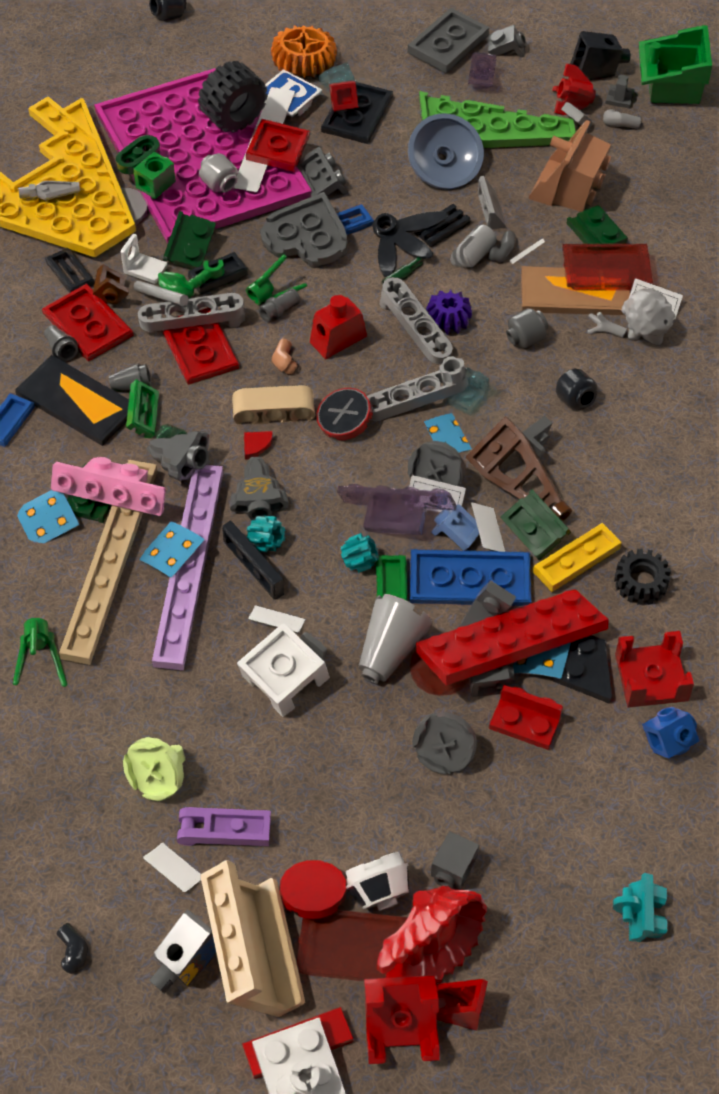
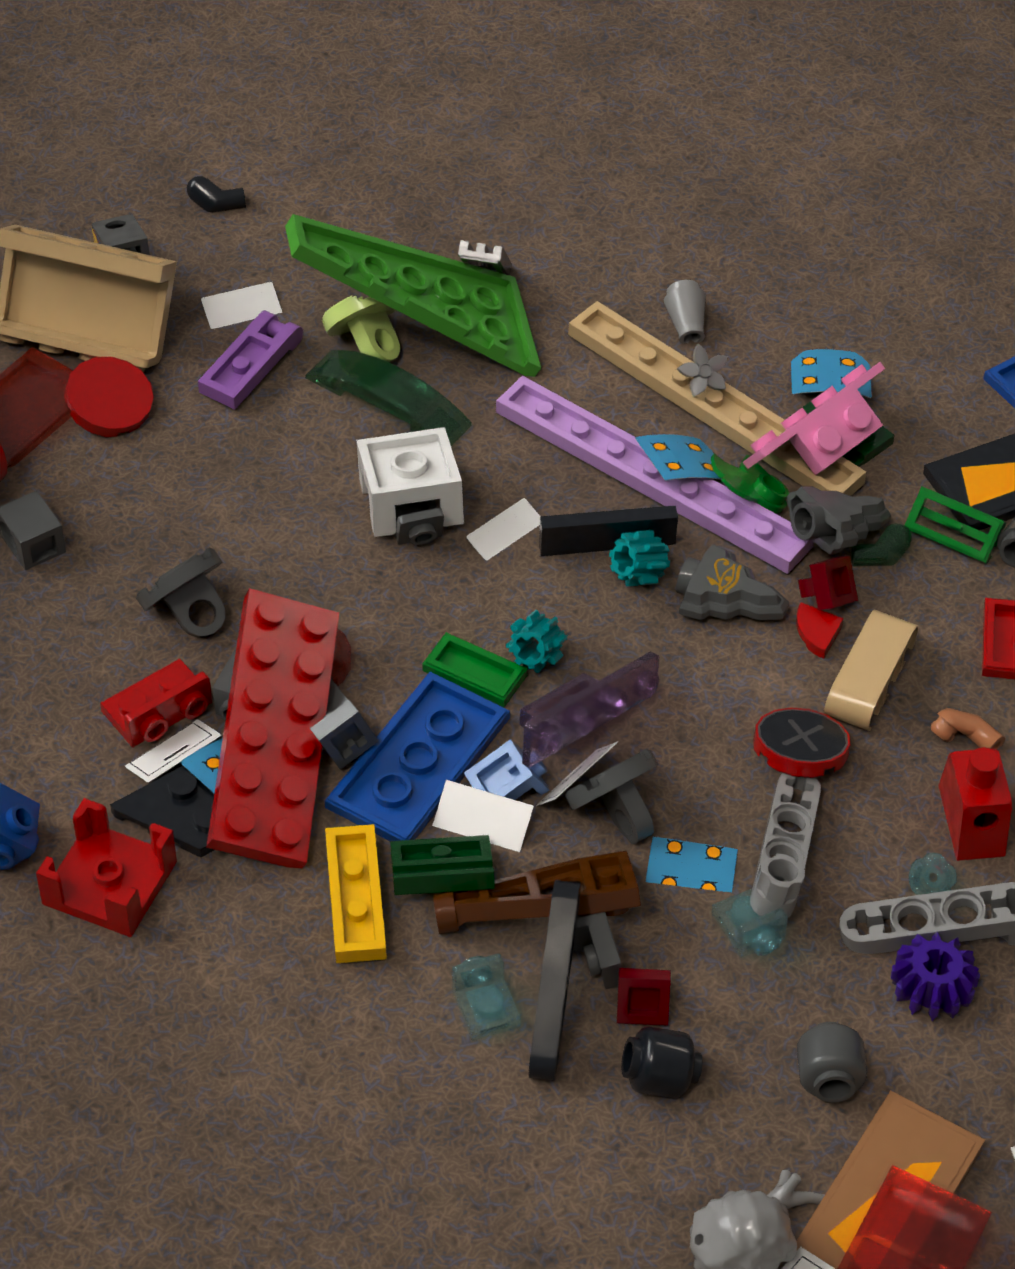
camera: 120 degrees right, 5 degrees down
green plant [13,618,67,687] -> none
white cone [345,852,409,911] -> none
light grey cone [358,594,432,684] -> none
black tyre [614,549,671,605] -> none
none -> white sticker [125,719,222,783]
none -> bright green wing [285,214,541,377]
none -> clear green slope [305,350,472,446]
none -> clear light blue bracket [452,953,521,1041]
none -> tile [458,240,512,275]
none -> black beam [529,880,581,1081]
none -> dark red tile [617,968,671,1026]
none -> light grey cone [664,280,706,344]
none -> light grey plant [677,343,728,397]
none -> green plate [711,453,789,513]
none -> dark red tile [798,555,858,610]
none -> clear light blue plate [908,853,957,895]

